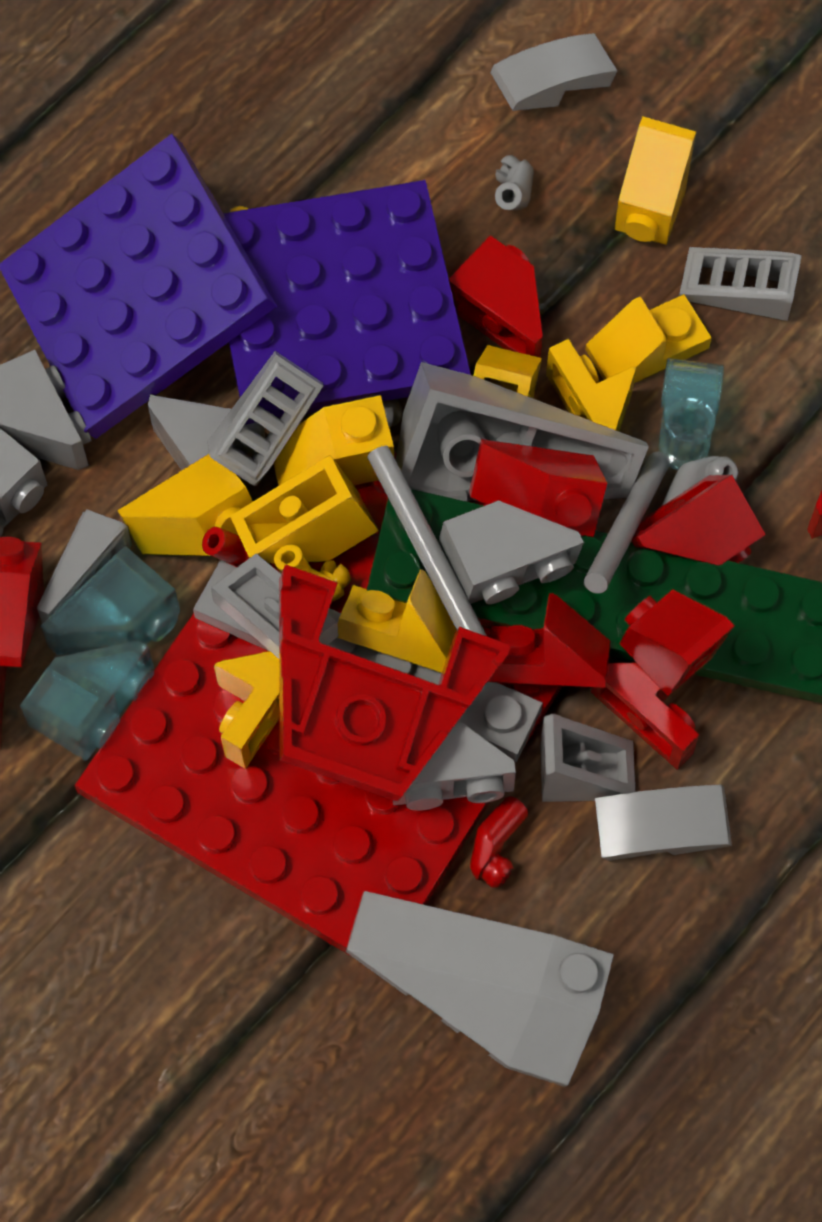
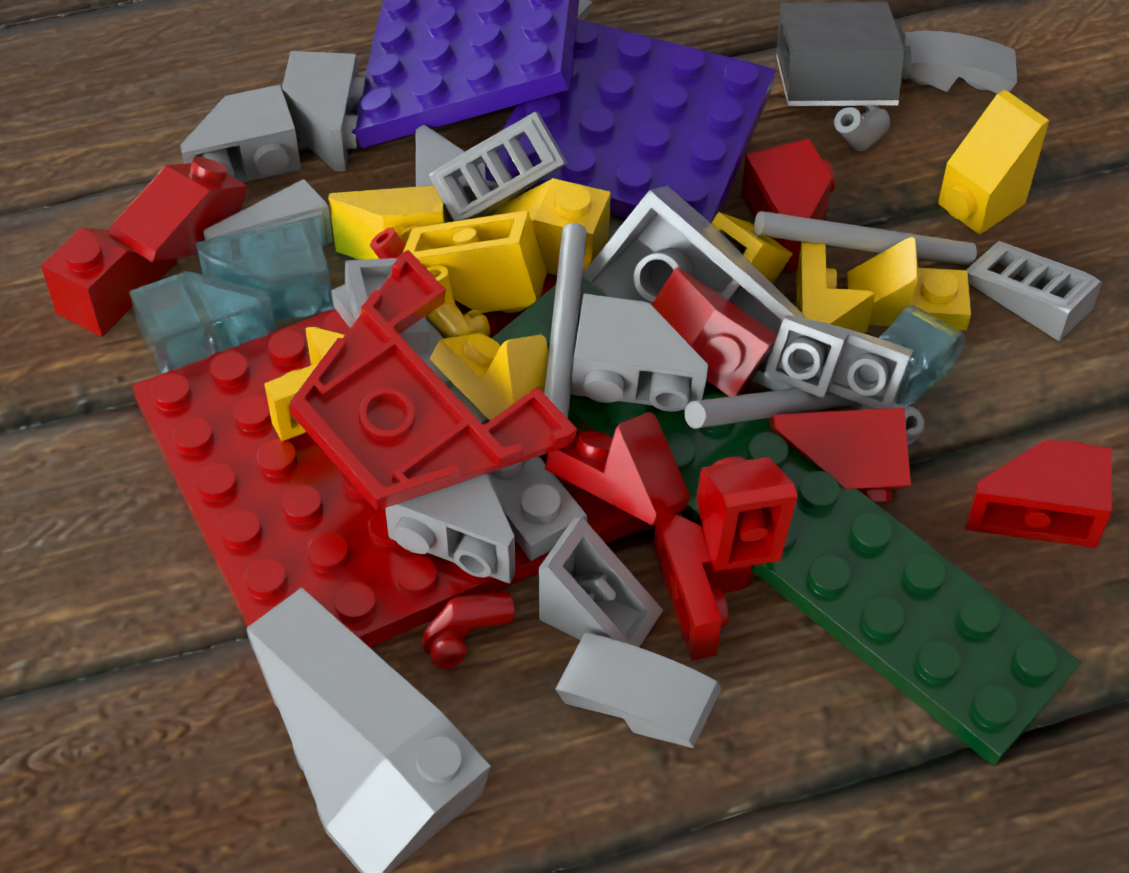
camera: 30 degrees right, 15 degrees down
none -> light grey bar [754,211,977,266]
none -> light grey slope [764,315,913,409]
none -> dark grey piece [776,2,912,106]

